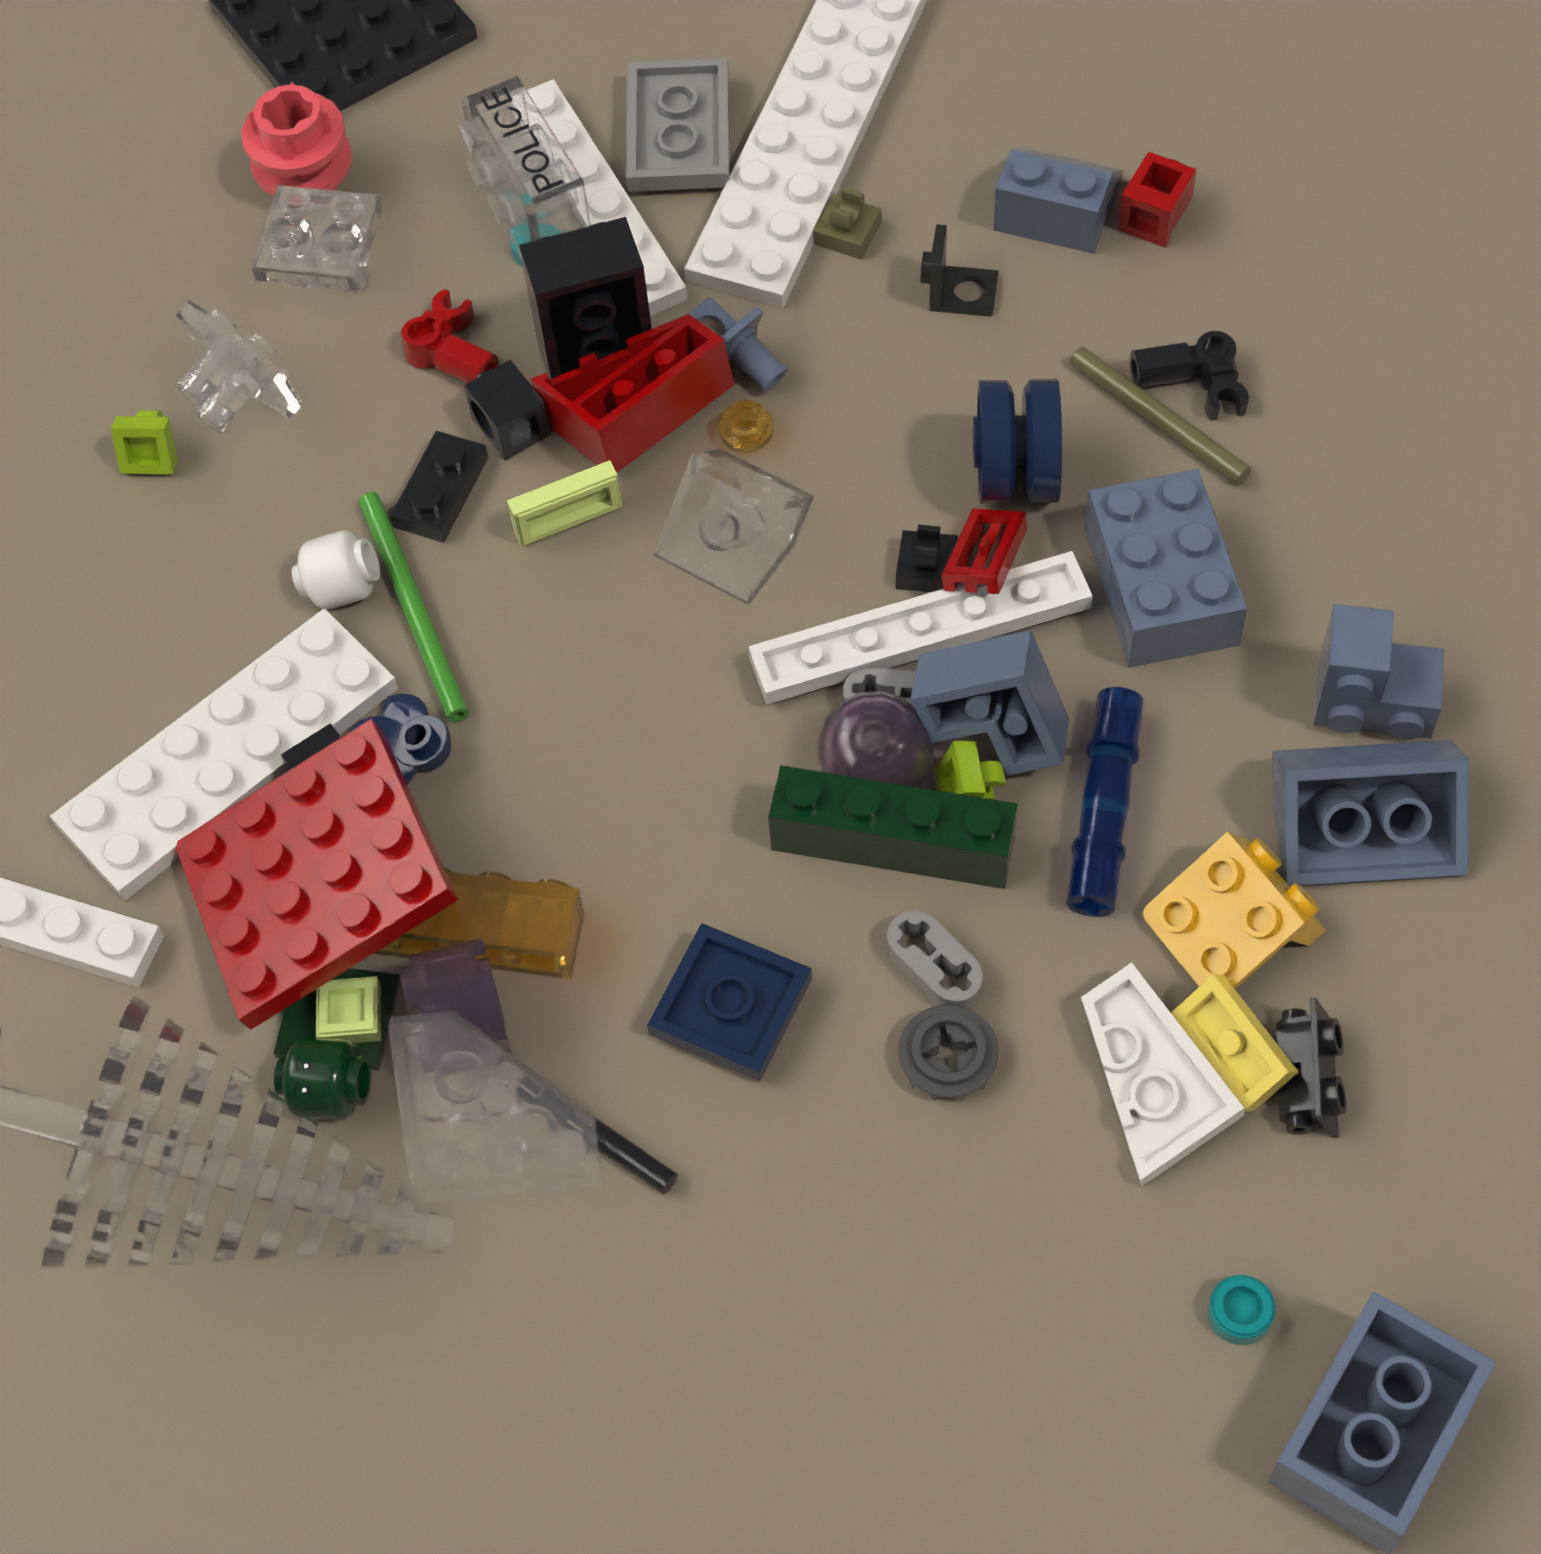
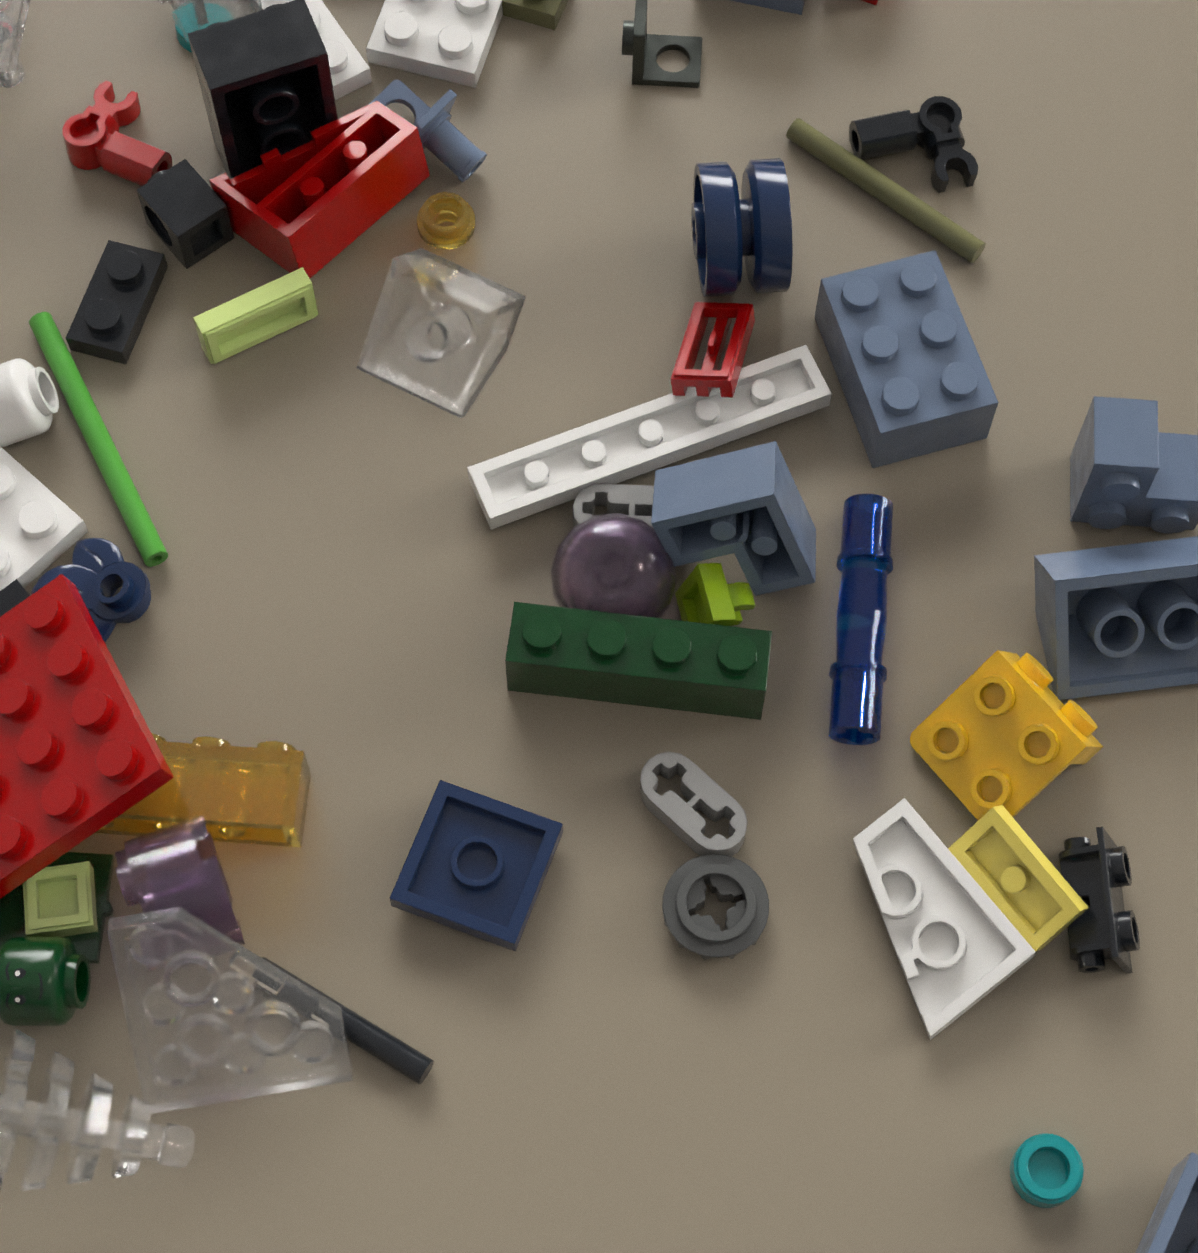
camera: 10 degrees left, 5 degrees up
black tile [895,524,958,593] -> none

